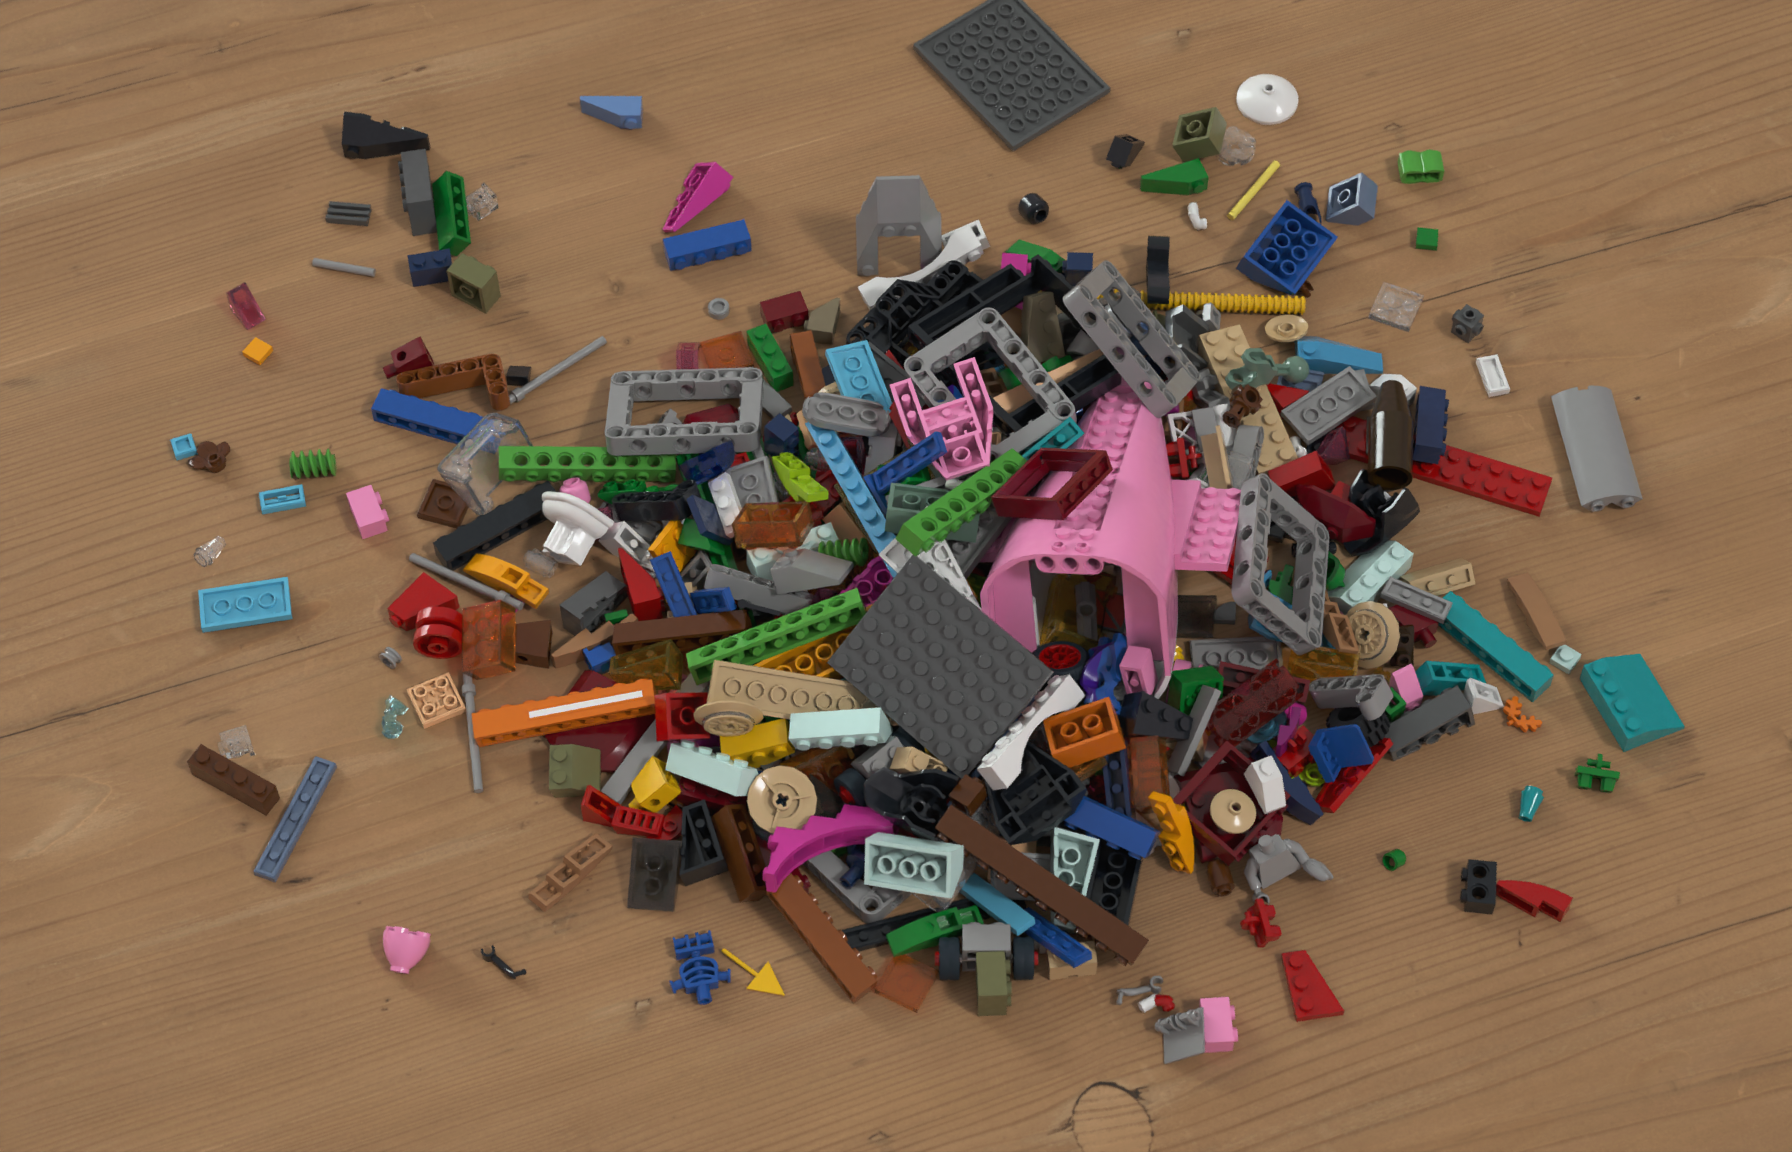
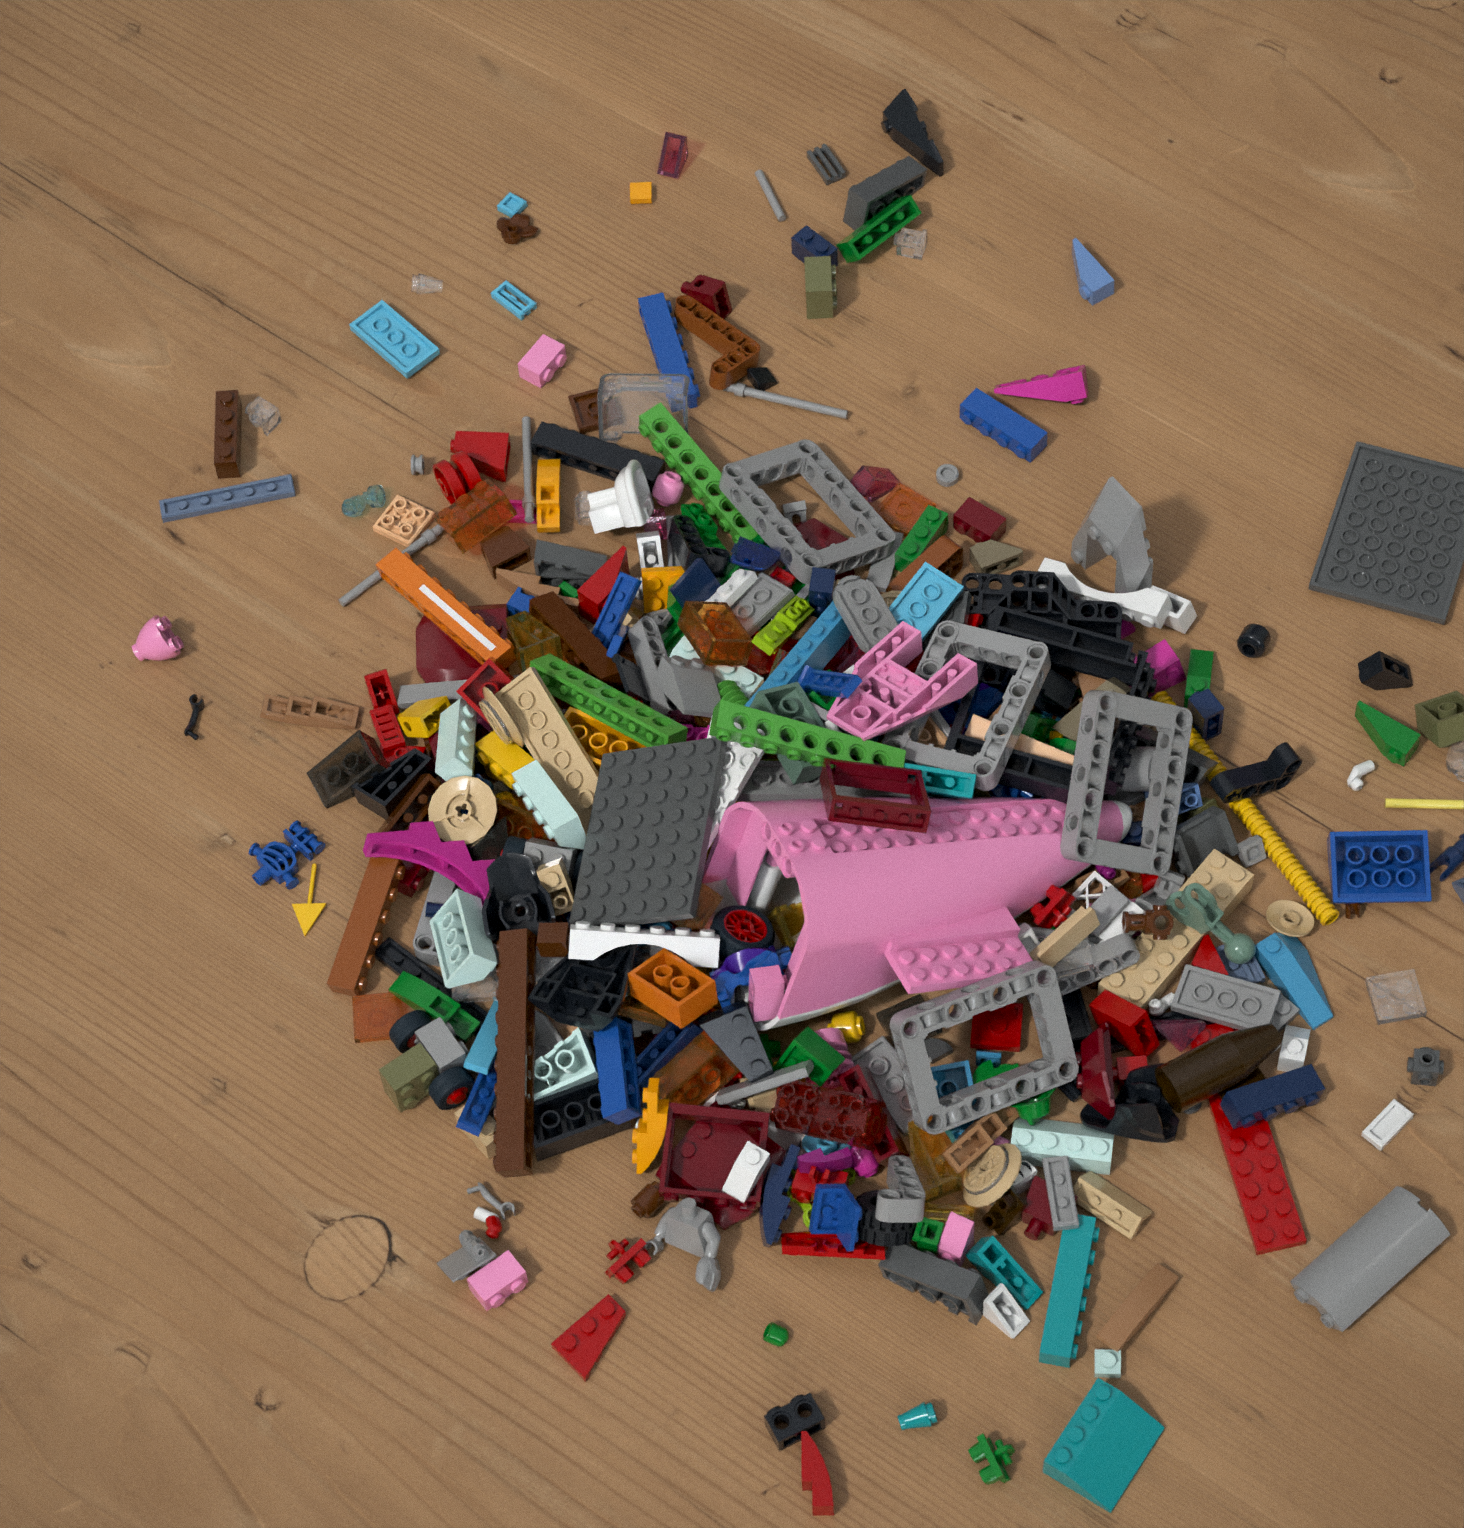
camera: 60 degrees right, 0 degrees up
bright green piece [289,448,336,479] -> none
olive slope [549,744,601,798] -> none
tan dish [1210,789,1256,834] -> none
orange animal [1503,696,1542,733] -> none

